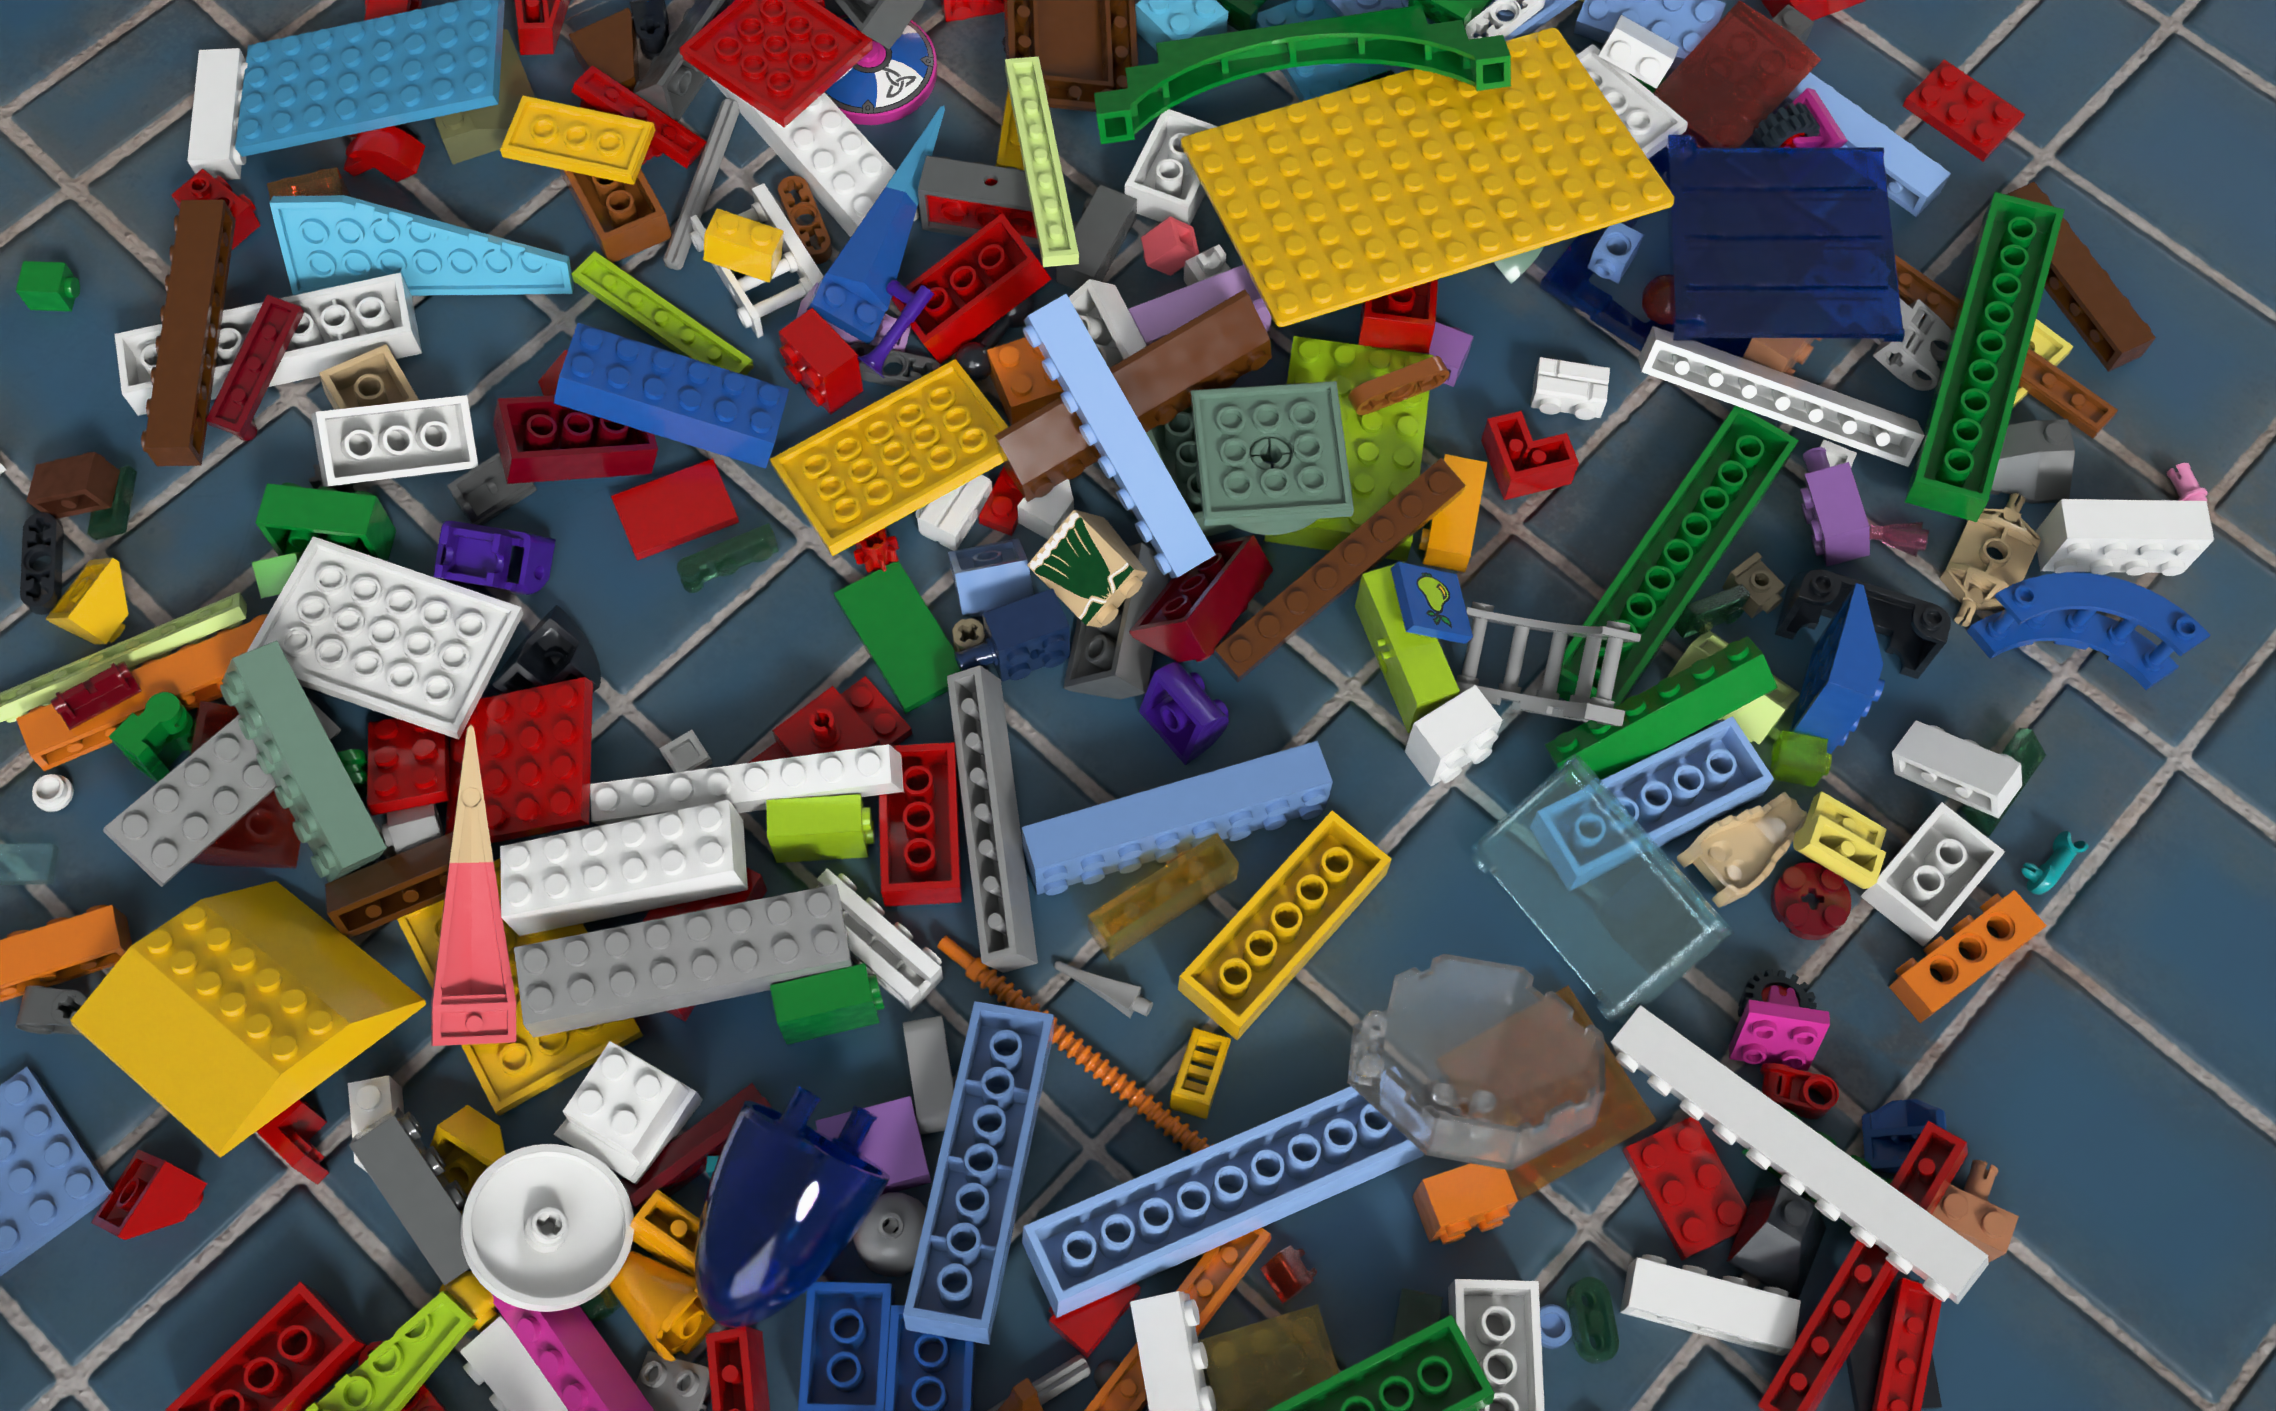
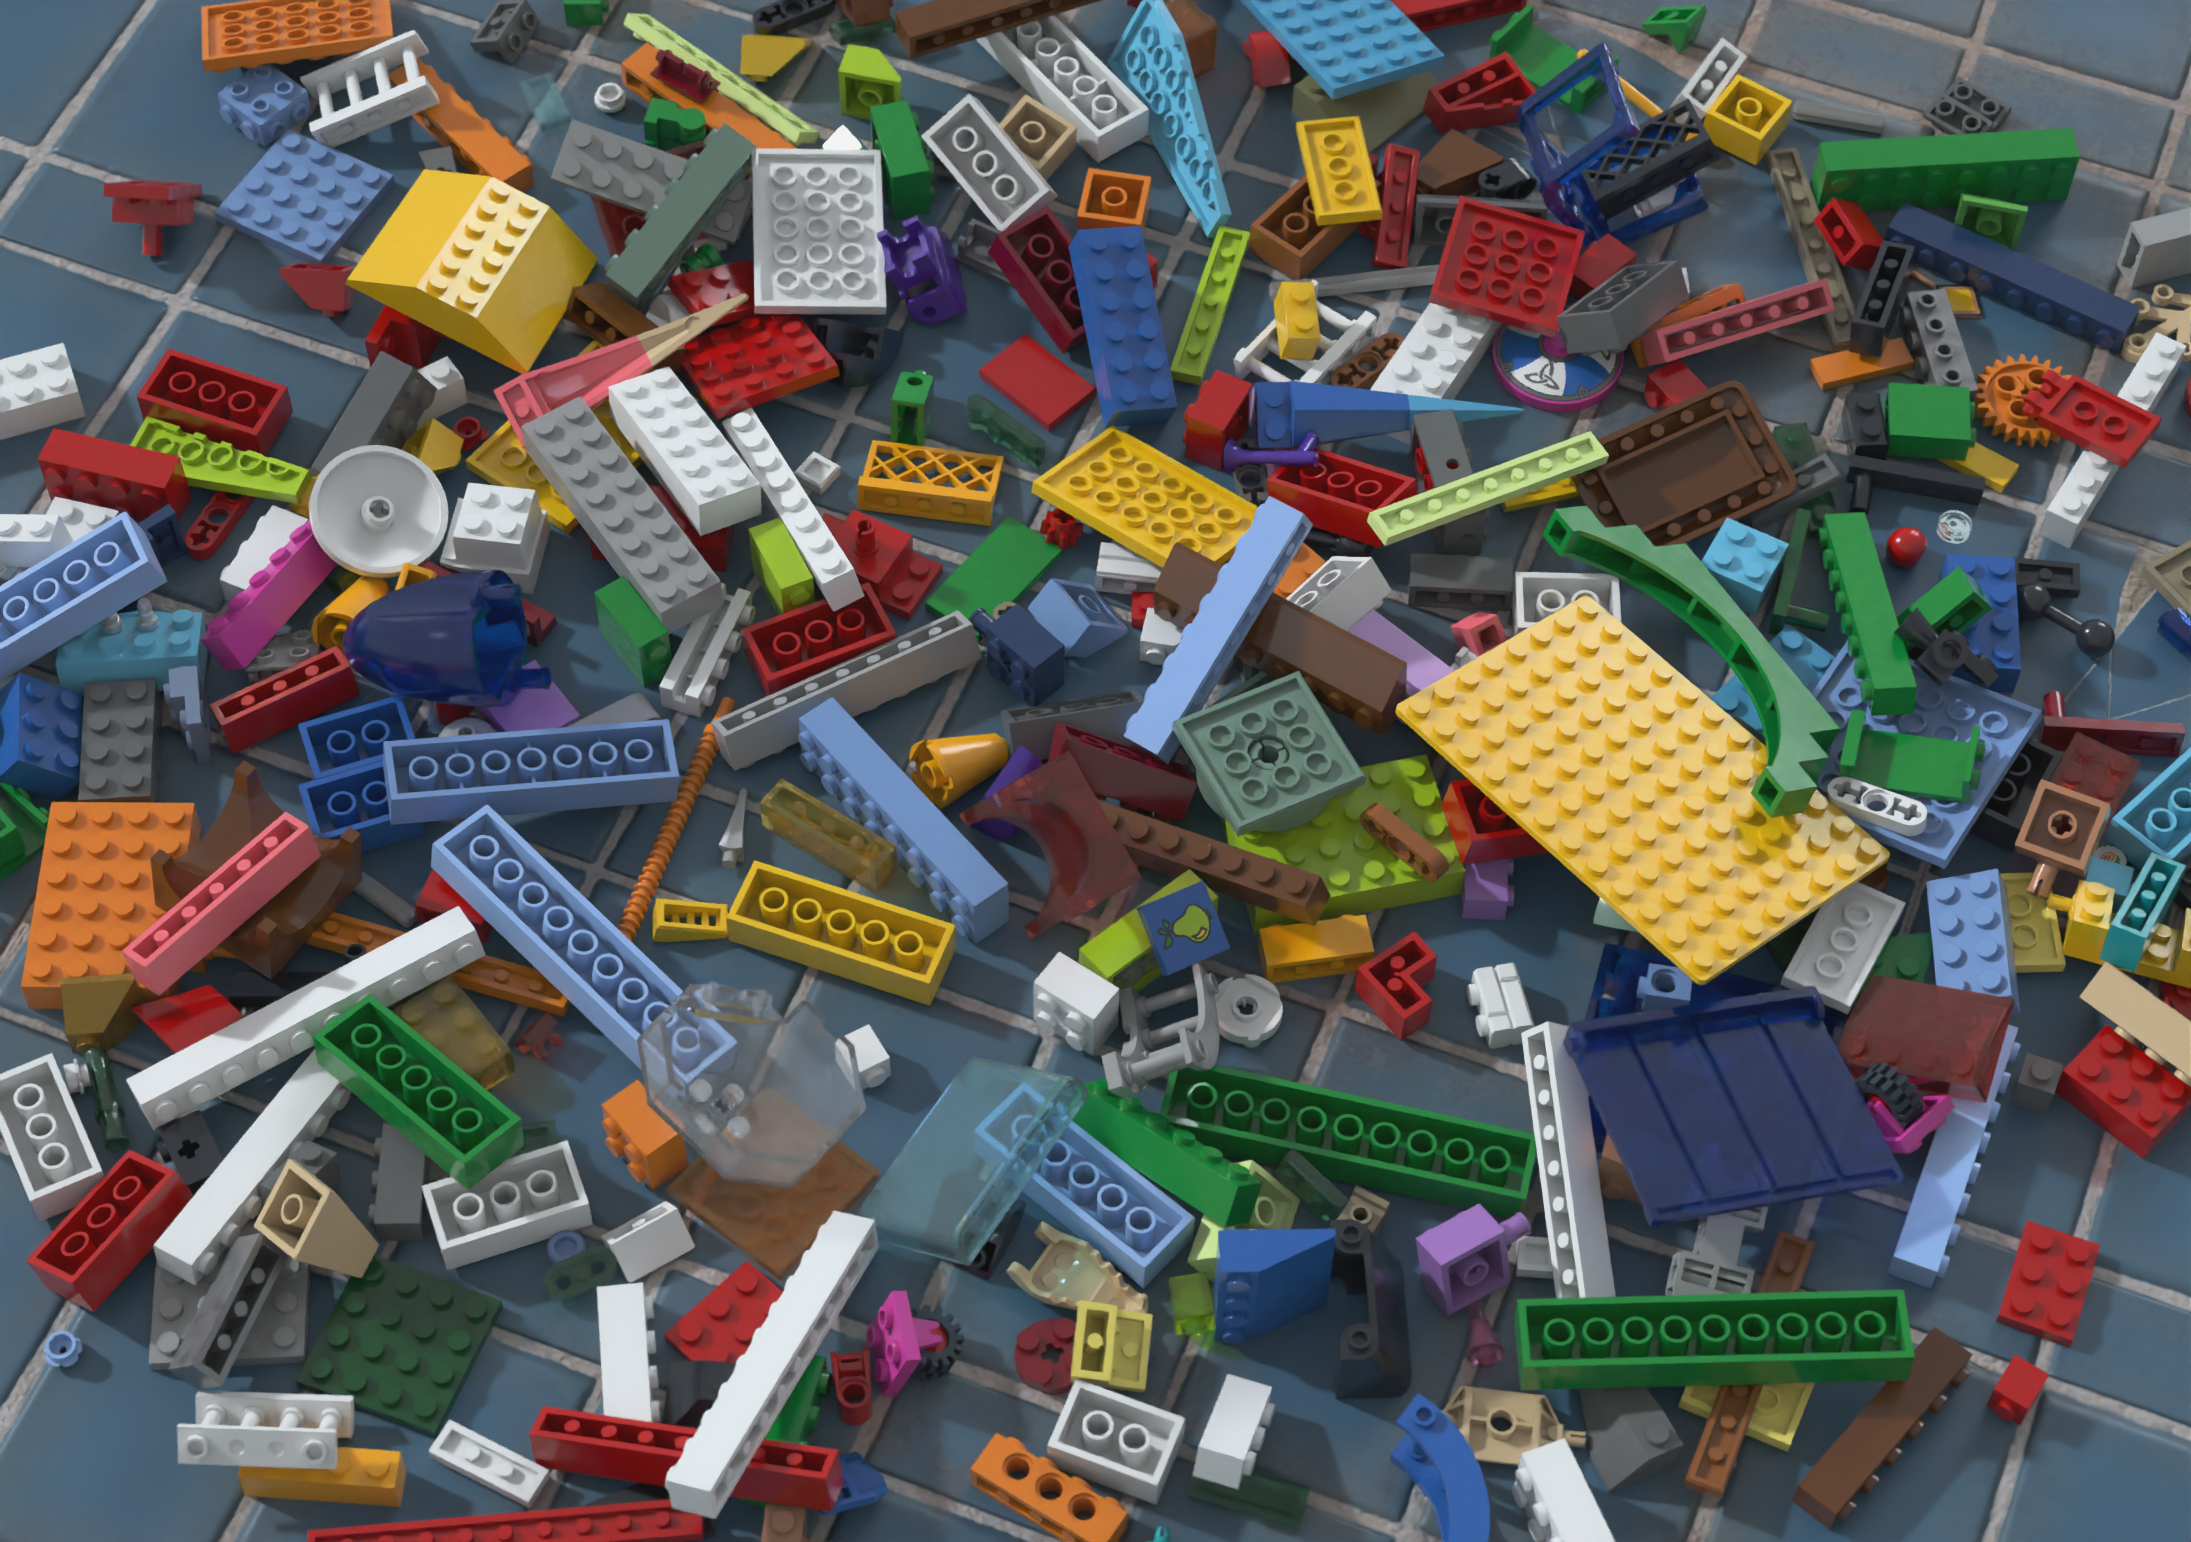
camera: 70 degrees right, 10 degrees down
dark red piece [205,294,304,441] -> none
slope [1027,510,1148,628] -> none
white brick [1598,15,1679,89] -> none
none -> red plate [450,417,489,451]
none -> white panel [601,1201,694,1282]
none -> white brick [836,1024,891,1091]
none -> lime slope [838,44,902,120]
none -> light orange fence [858,440,1004,526]
none -> green torso [891,370,934,446]
none -> light orange cone [909,733,1010,809]
none -> clear red piece [959,751,1142,939]
none -> orange brick [1077,168,1152,235]
none -> white plate [1214,975,1283,1048]
none -> red brick [1986,1354,2050,1425]

